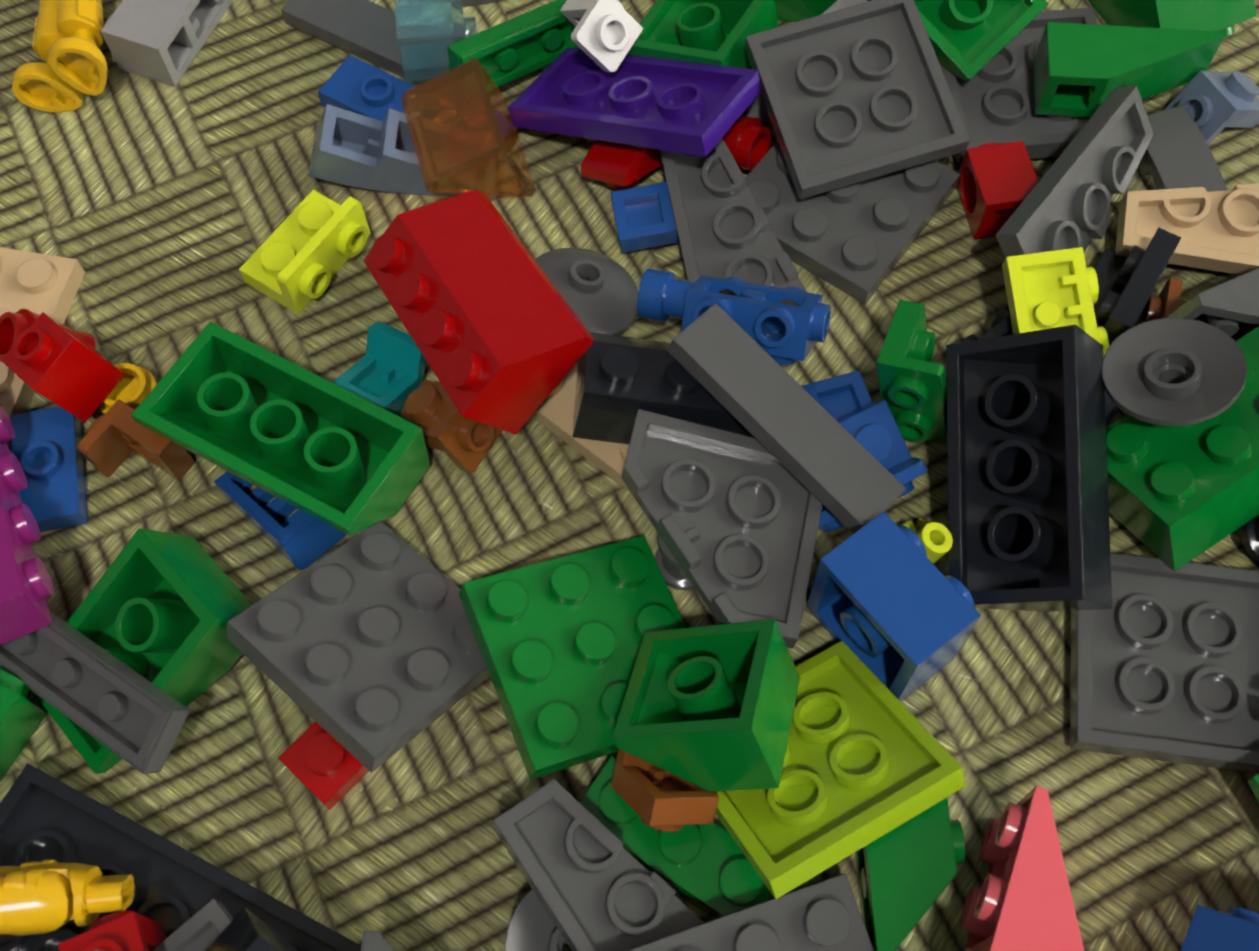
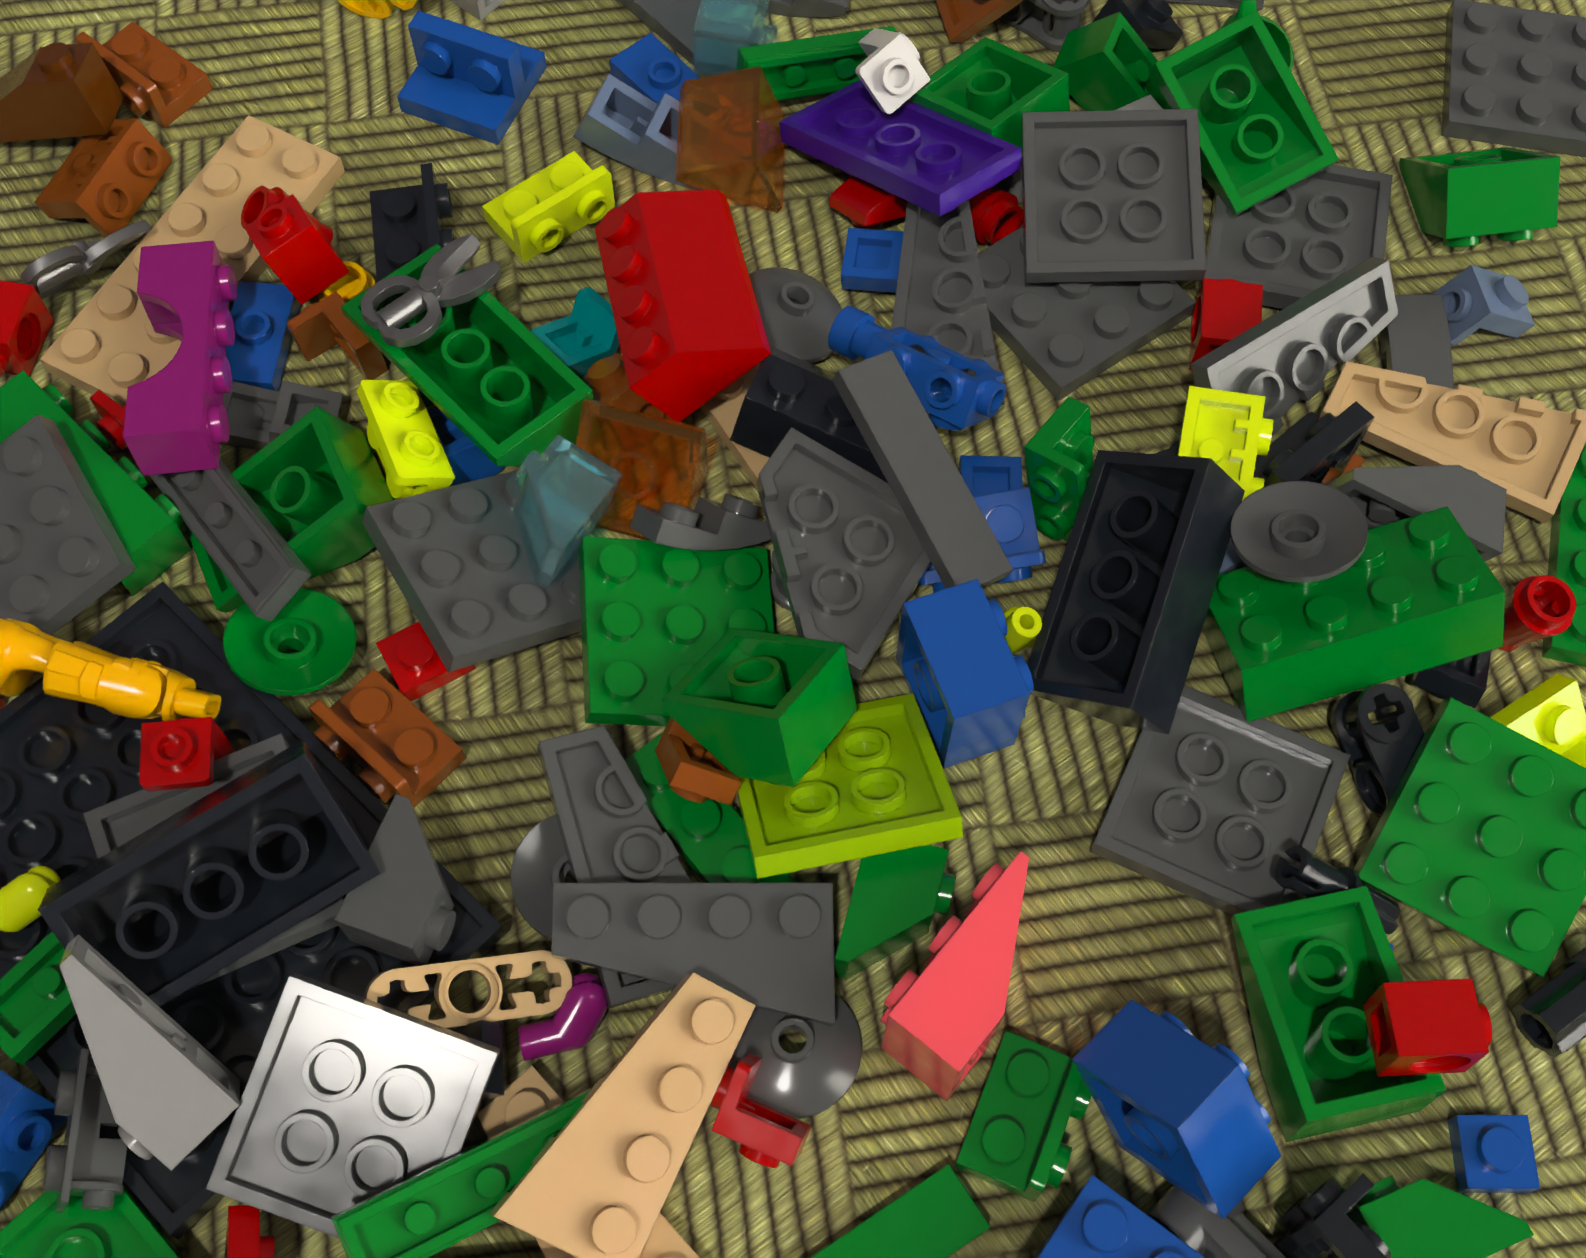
camera: 15 degrees right, 0 degrees up
green slope [1033,22,1223,117] -> none
none -> dark grey slope [220,380,343,450]
none -> green dish [223,588,356,696]
none -> dark orange bracket [308,669,466,808]
none -> neon yellow bracket [356,380,455,500]
none -> flat silver piece [361,234,501,348]
none -> black bracket [369,163,455,282]
none -> blue bracket [397,10,547,145]
none -> clear light blue slope [513,435,622,589]
none -> clear orange slope [563,399,708,541]
none -> dark grey slope [630,493,771,550]

